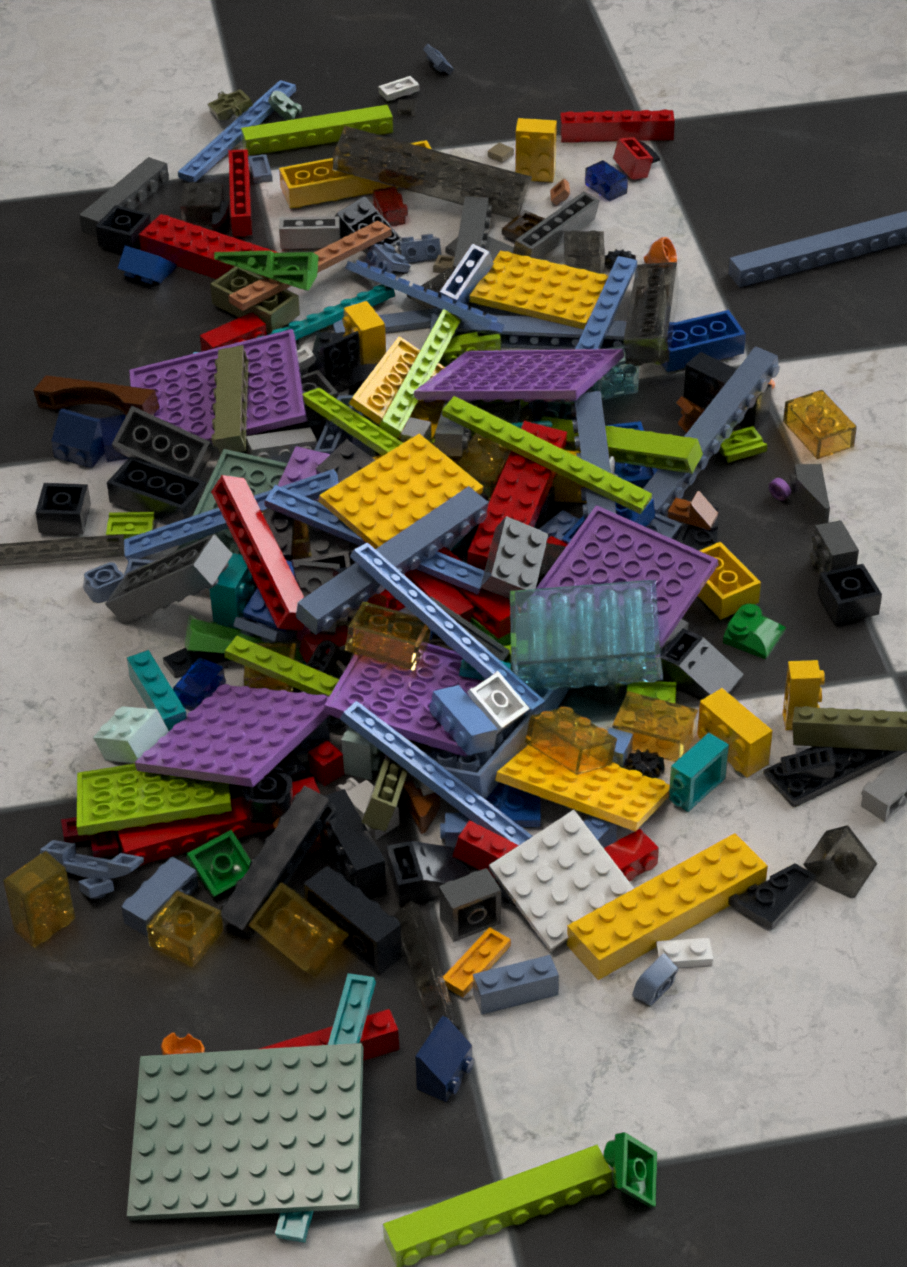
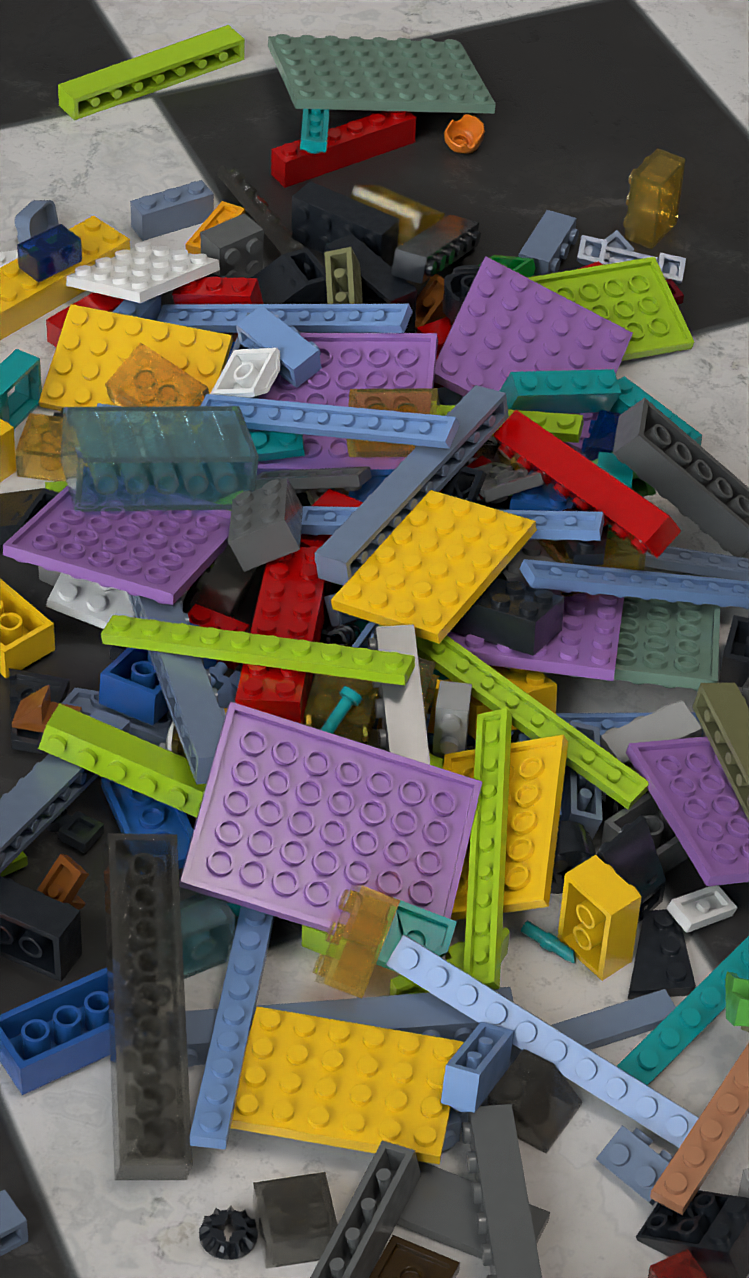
camera: 165 degrees right, 0 degrees up
light aqua brick [93,706,169,763] -> none
clear yellow brick [147,890,224,967] -> none
sand blue bracket [397,234,441,263] -> none
dark blue slope [415,1016,475,1102] -> none
dark tan tile [433,255,455,275] -> none
green slope [604,1132,657,1208] -> none
orange helmet [644,237,677,268] -> none
none -> clear blue brick [17,224,82,282]
none -> clear yellow brick [313,885,400,999]
none -> teal plate [371,898,457,973]
none -> teal brick [499,369,621,413]

